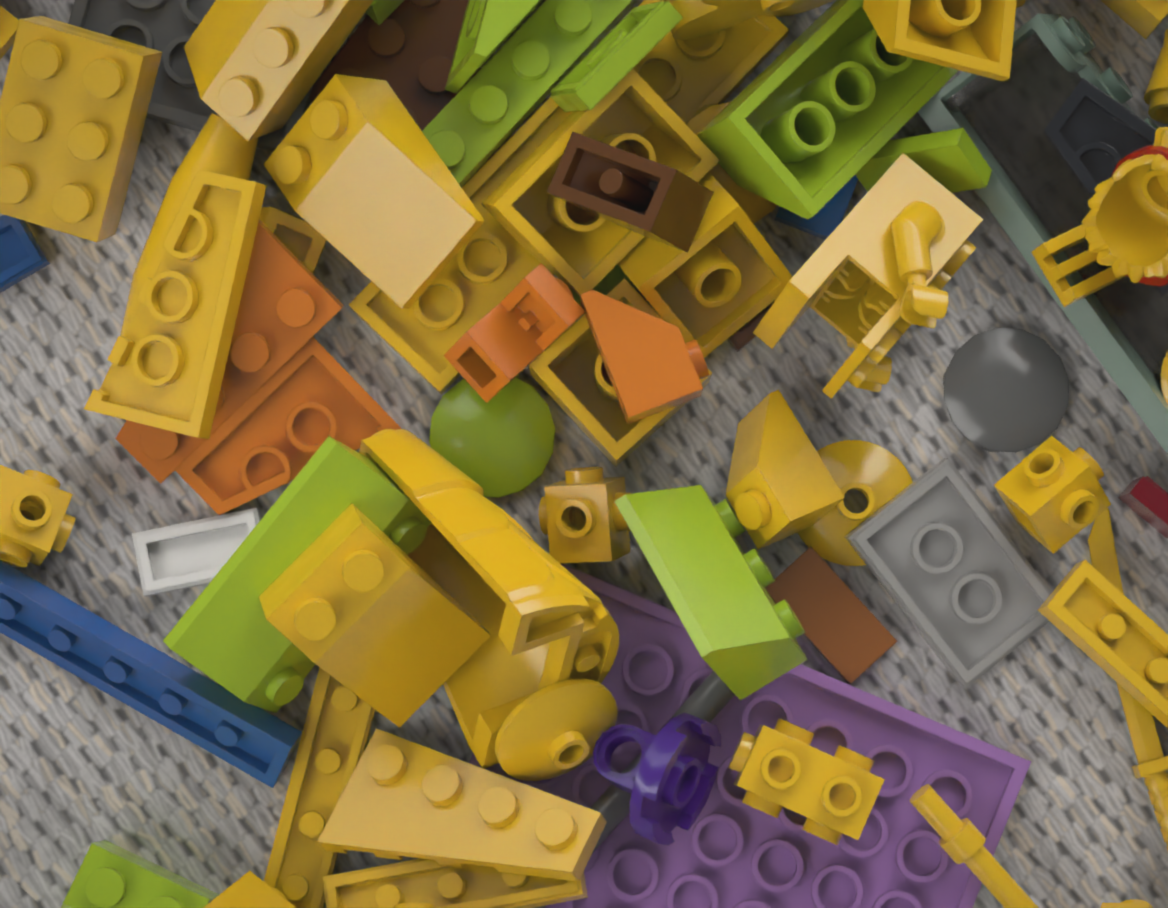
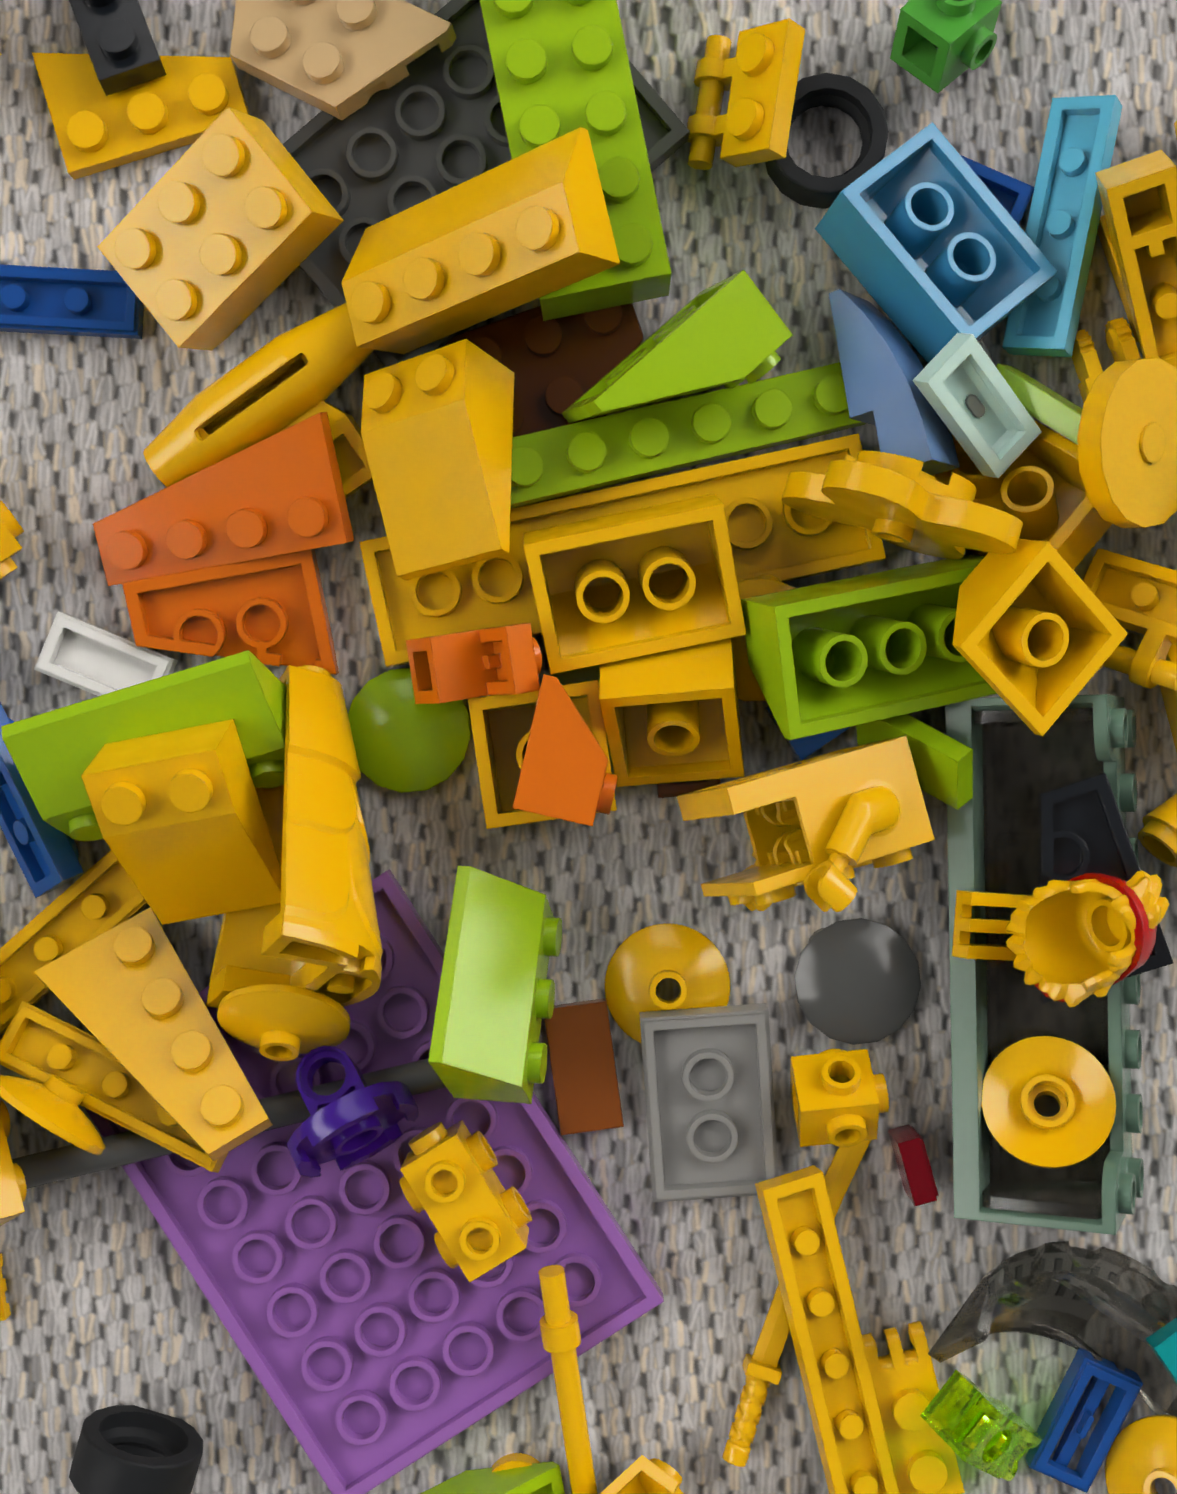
camera: 30 degrees right, 5 degrees up
yellow wing [84,169,267,439] -> none
yellow brick [538,467,632,563] -> none
reddish brown slope [547,132,714,253] -> none
lime tile [550,1,683,112] -> none
yellow slope [725,389,845,549] -> none

